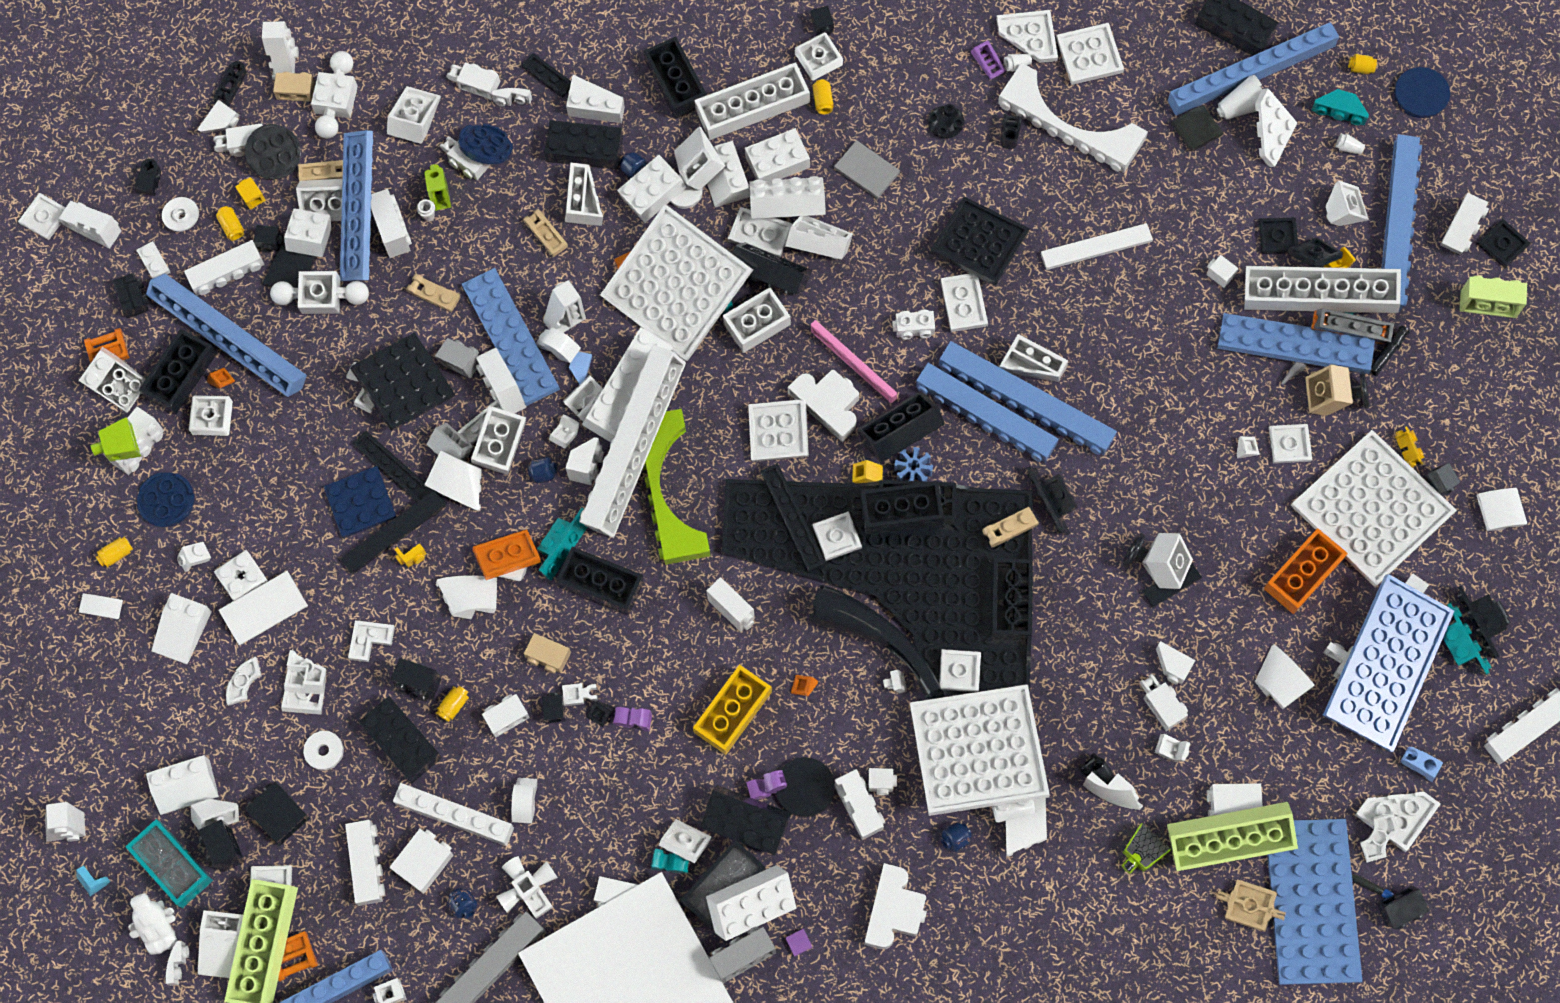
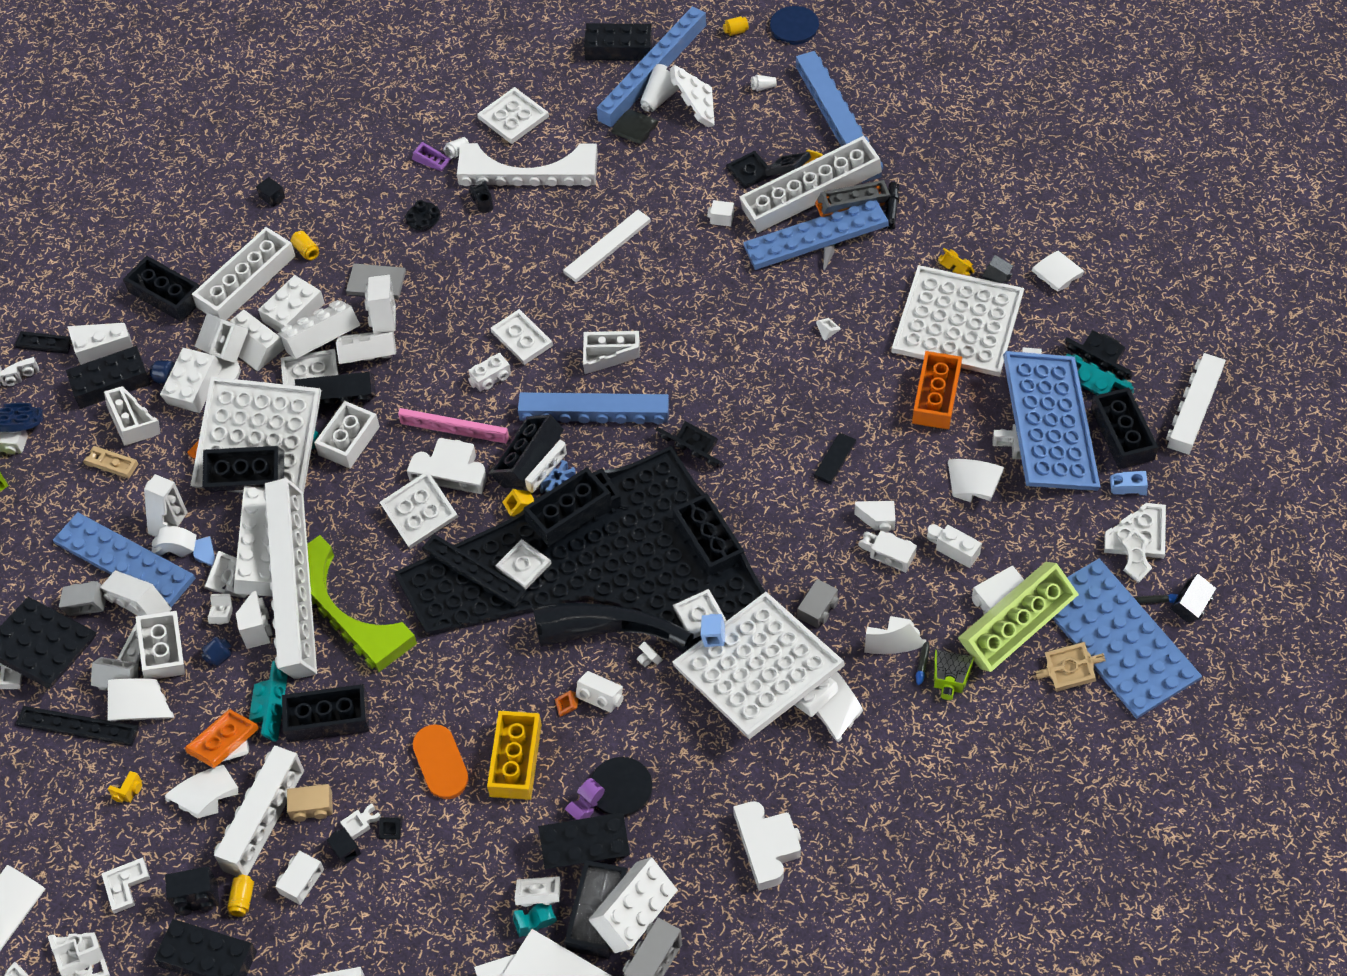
camera: 30 degrees left, 15 degrees down
dark blue plate [323,466,397,538] -> none
black tile [340,490,446,575] -> none
tan plate [406,274,460,312] -> none
white brick [512,778,537,823] -> none
medium lavender leg [613,707,652,731] -> none
white brick [706,577,755,632] -> none
medium lavender tile [785,929,813,957] -> none
white brick [795,32,843,80] -> none
white wedge [835,769,885,840] -> none
white brick [868,768,897,795] -> none
black plate [930,197,1030,286] -> none
medium blue brick [939,341,1117,455] -> none
dark blue head [941,822,972,852] -> none
tan plate [982,507,1038,547] -> none
white plate [996,10,1058,63] -> none
black piece [1078,753,1114,784] -> none
white piece [1122,533,1193,589] -> none
white bracket [1155,734,1190,762] -> none
white tile [1269,424,1312,463] -> none
tan piece [1305,365,1369,415] -> none
teal slope [1311,89,1369,126] -> none
white slope [1326,181,1369,226] -> none
white wedge [1440,193,1489,255] -> none
yellowish green brick [1460,276,1527,318] -> none
black tile [1477,219,1531,268] -> none
none -> black brick [202,446,285,492]
none -> white brick [214,745,304,877]
none -> white brick [365,275,396,333]
none -> orange tile [413,724,469,799]
none -> white tile [525,440,567,493]
none -> white brick [576,671,623,713]
none -> light blue brick [701,614,725,647]
none -> light grey brick [797,579,839,628]
none -> pearl dark grey piece [915,642,930,685]
none -> white brick [927,524,982,568]
none -> black brick [1091,387,1158,469]

